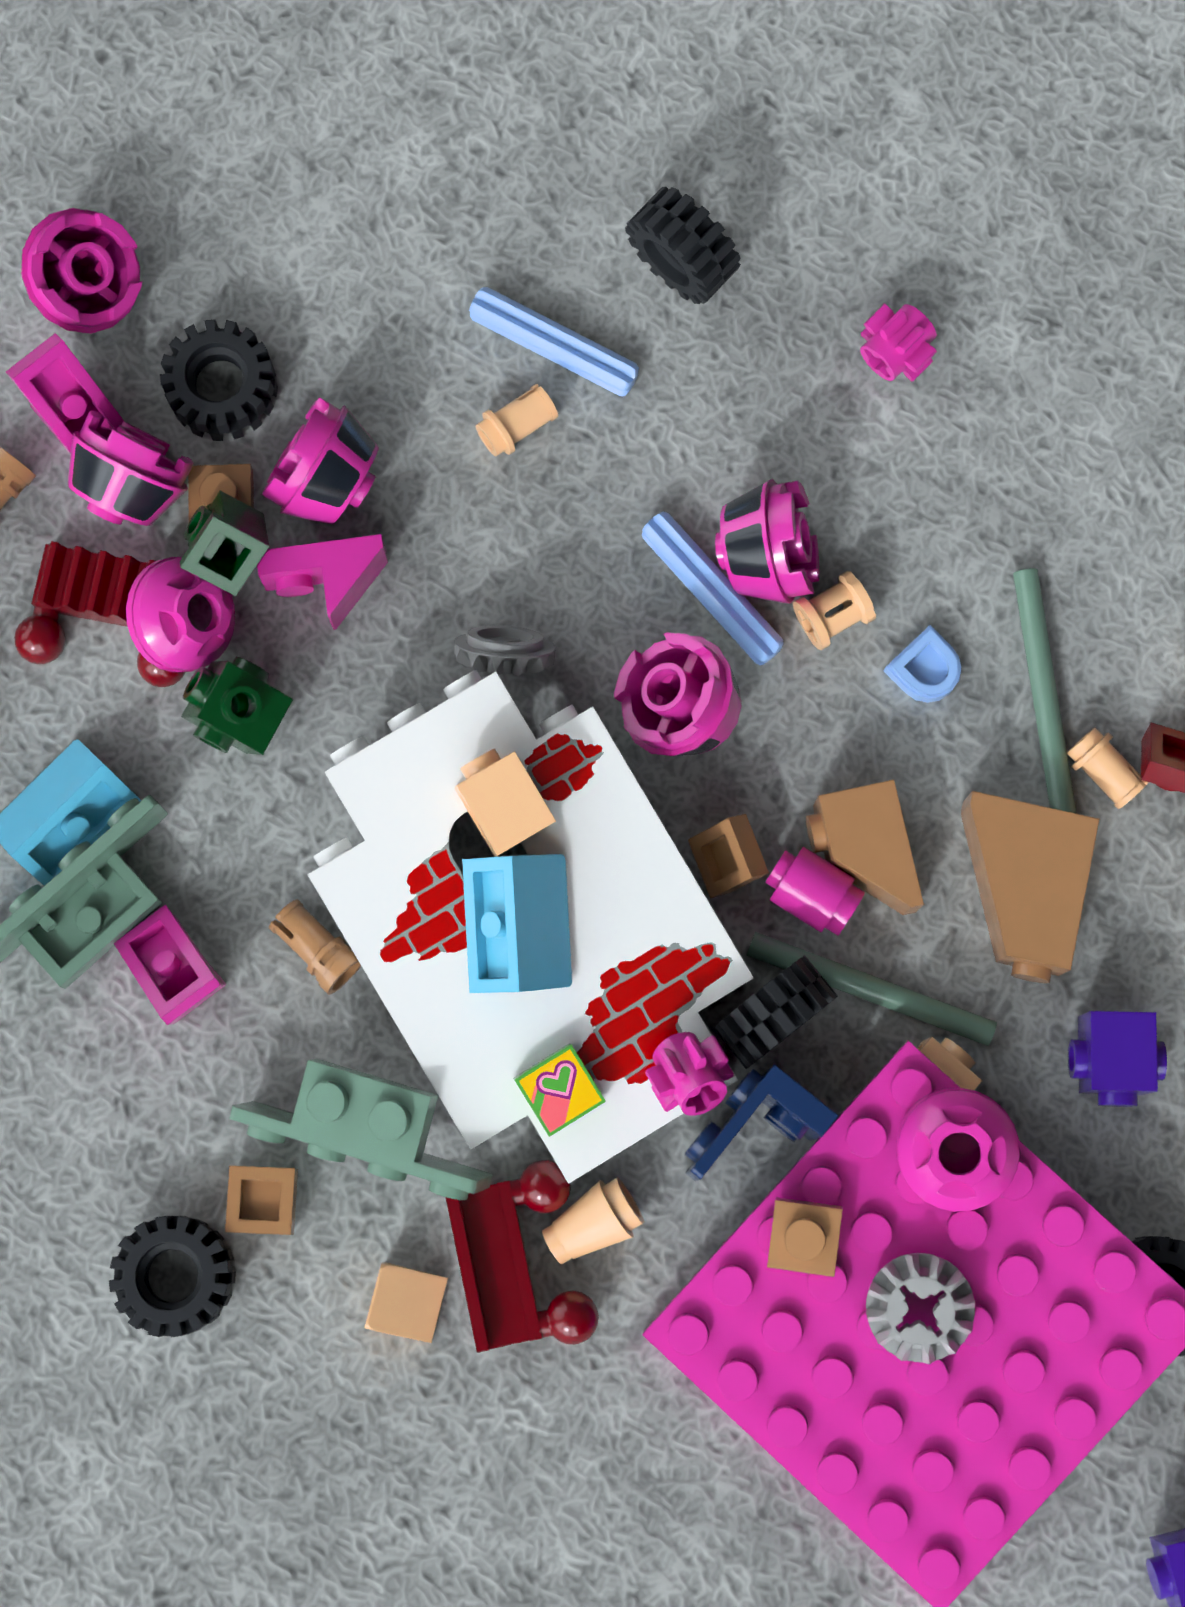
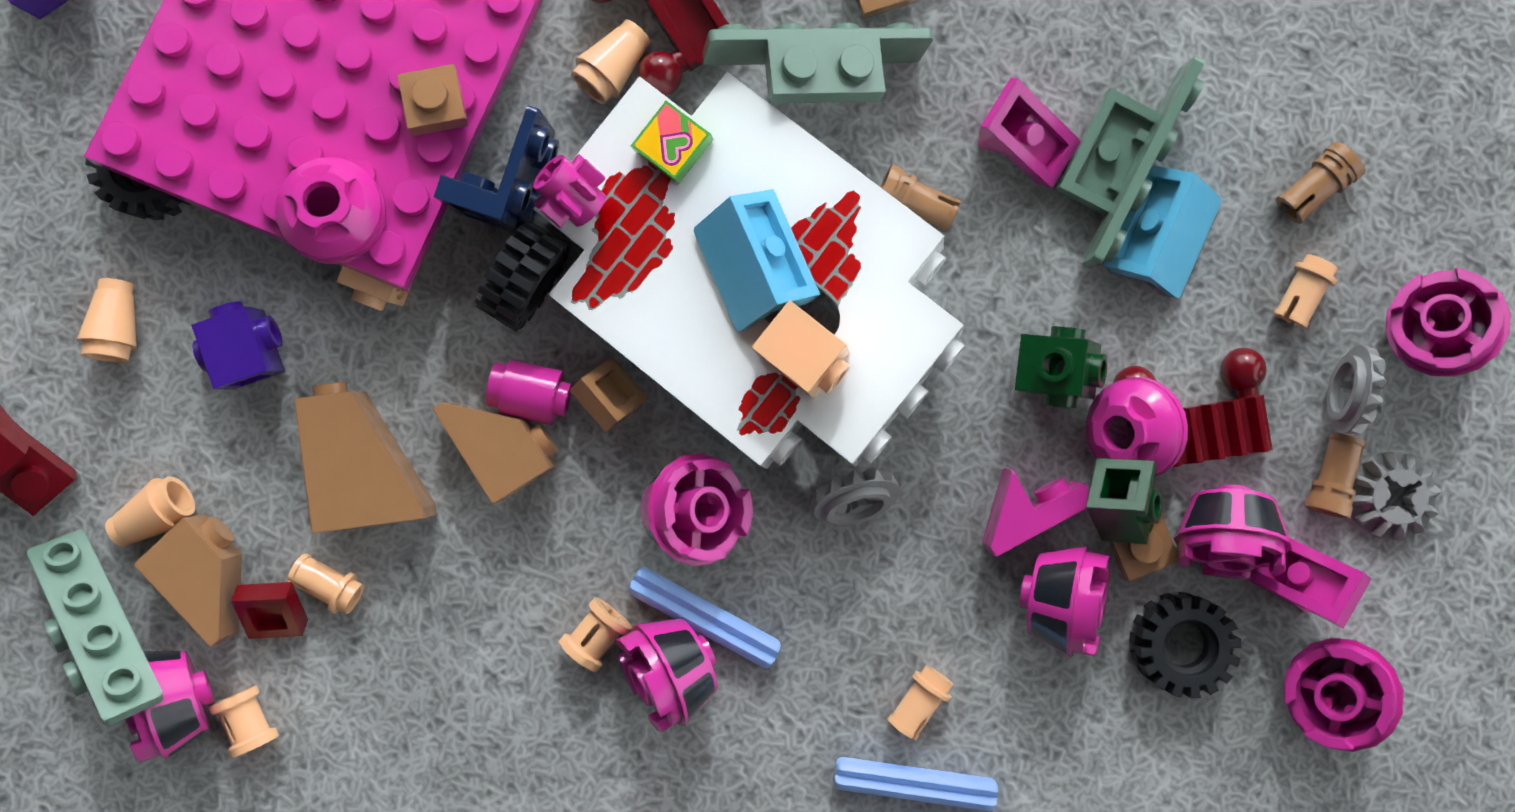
camera: 160 degrees right, 10 degrees up
sand green bar [746,932,997,1046] -> none
light grey gear [866,1253,975,1365] -> none
light blue tile [884,625,961,703] -> none
sand green bar [1013,568,1077,814] -> none

